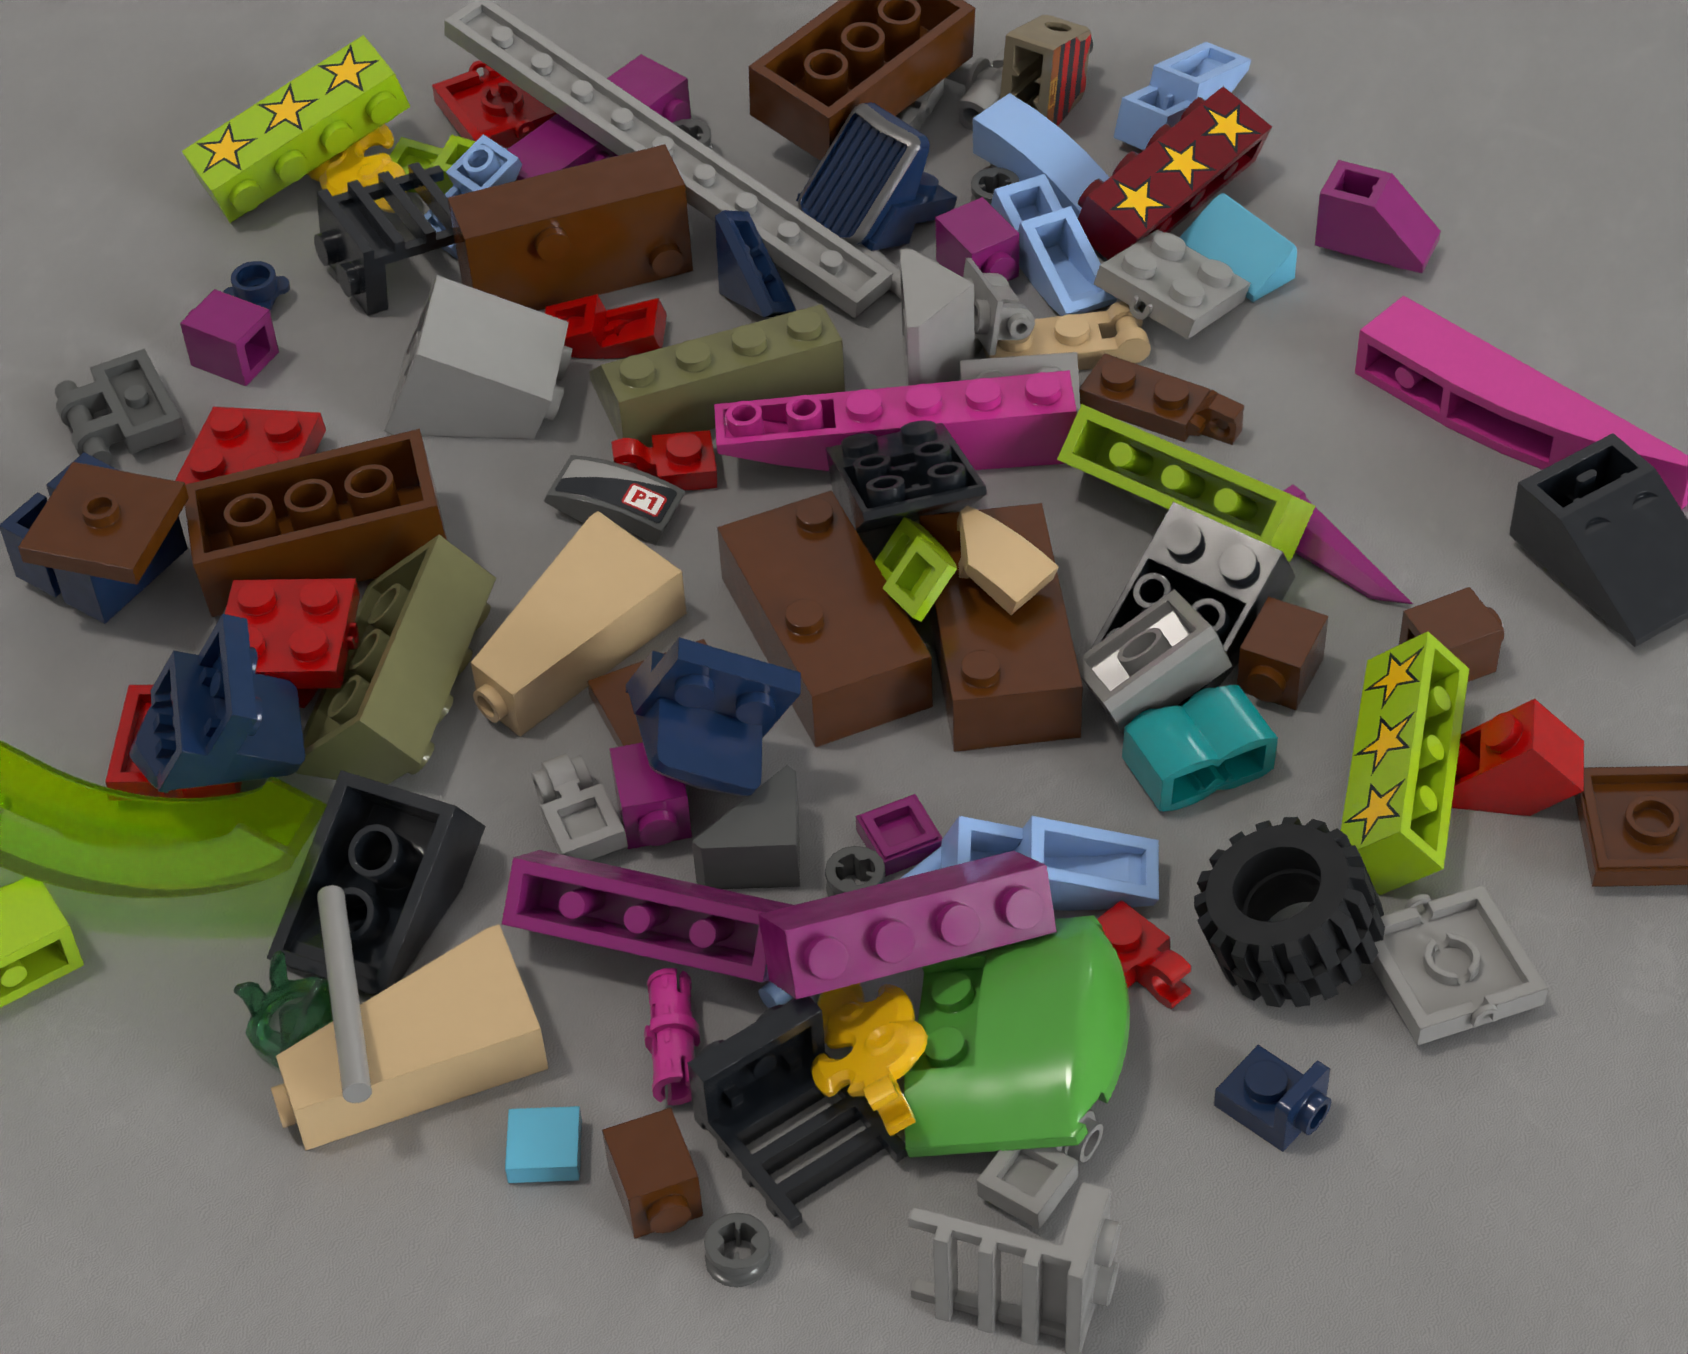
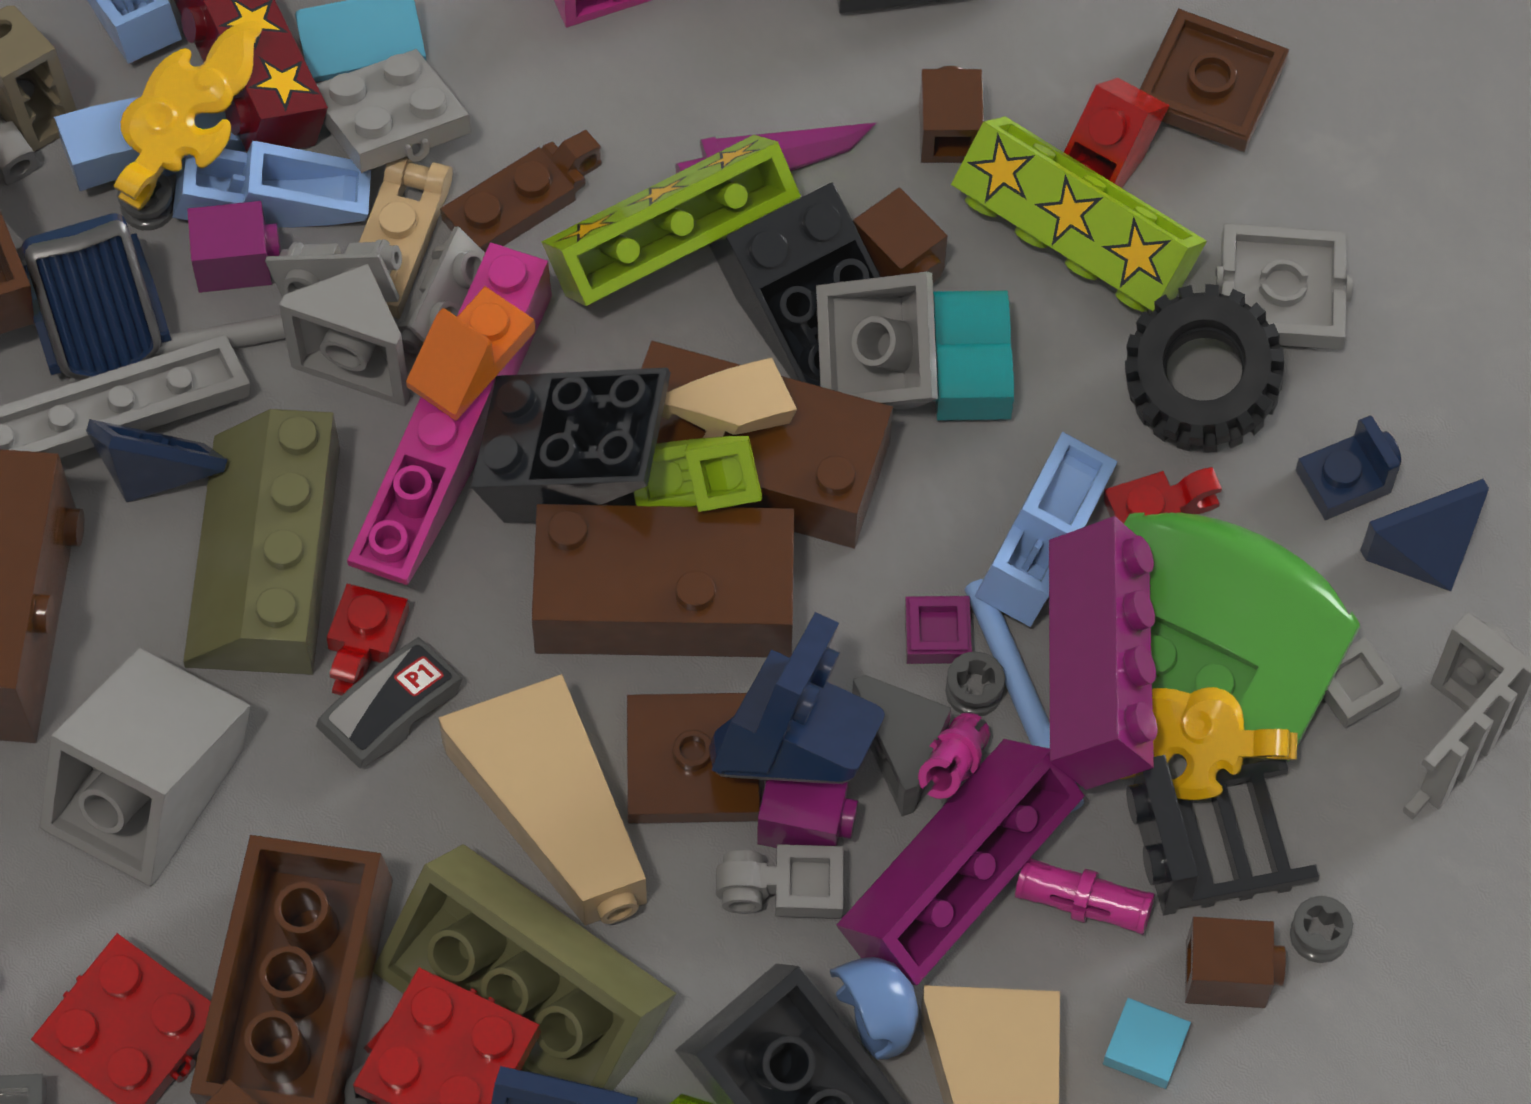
camera: 70 degrees left, 15 degrees up
red slope [545,294,667,359] -> none
none -> yellow piece [114,21,262,211]
none -> orange slope [406,286,536,421]
none -> medium blue hair [830,957,919,1060]
none -> dark pink pin [918,713,990,799]
none -> dark blue slope [1360,478,1489,591]

